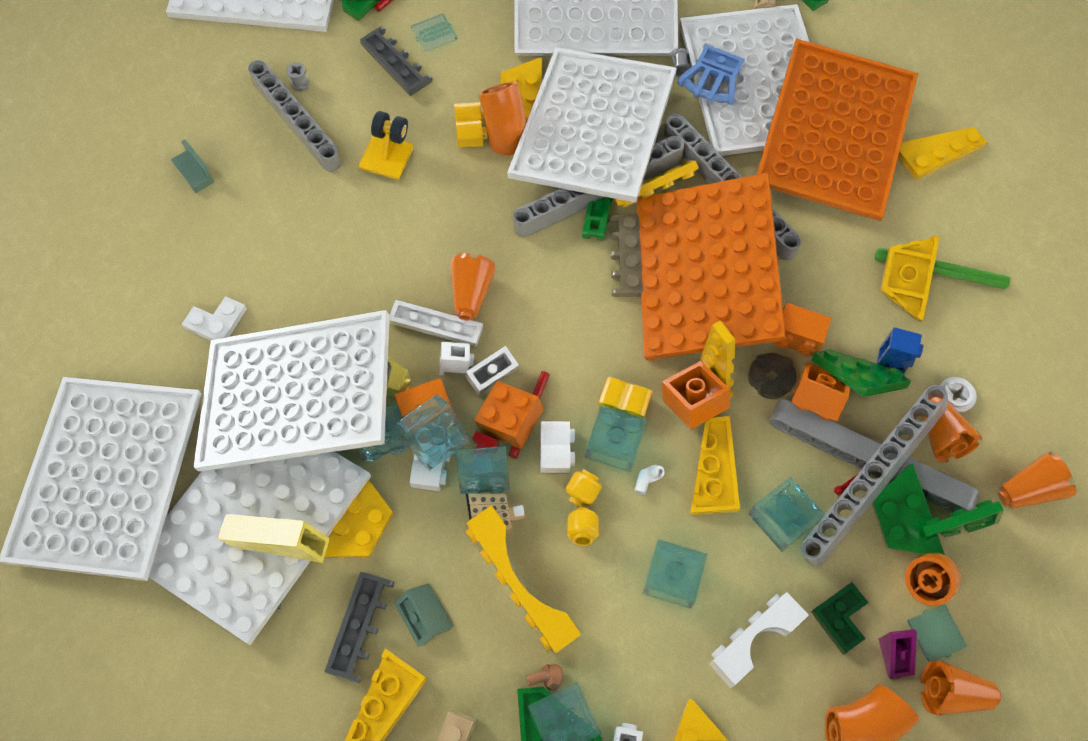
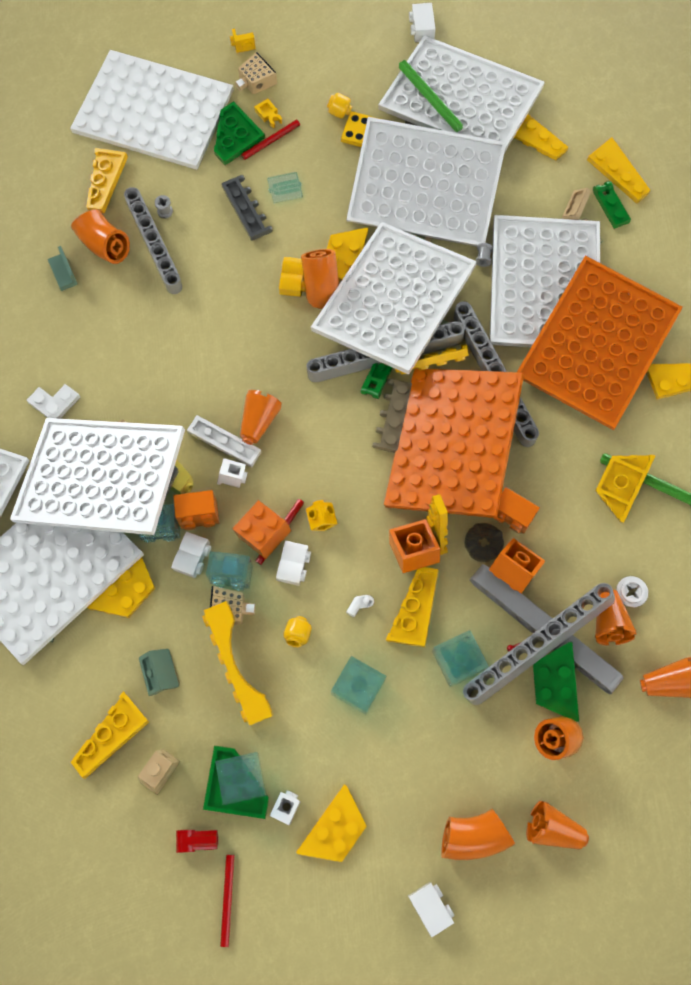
camera: 15 degrees right, 5 degrees up
slope [218,514,330,563] -> none
dark grey hinge [324,571,395,683] -> none
yellow plate [359,111,414,180] -> none
clear light blue brick [396,395,470,470] -> none
white brick [465,346,519,395] -> none
red tile [472,431,500,461] -> none
nougat plate [526,664,563,691] -> none
yellow head [566,469,602,507] -> none
clear light blue brick [585,405,647,472] -> none
yellow brick [598,377,653,424] -> none
medium blue plate [677,44,745,105] -> none
white arch [709,592,809,688] -> none
green plate [811,349,911,397] -> none
dark green plate [811,582,868,655] -> none
blue brick [877,327,924,373] -> none
magenta slope [878,629,917,679] -> none
clear light blue piece [907,605,968,663] -> none
green plate [922,500,1004,541] -> none
none -> orange brick [71,209,130,264]
none -> yellow wing [86,148,128,213]
none -> yellow brick [306,500,338,531]

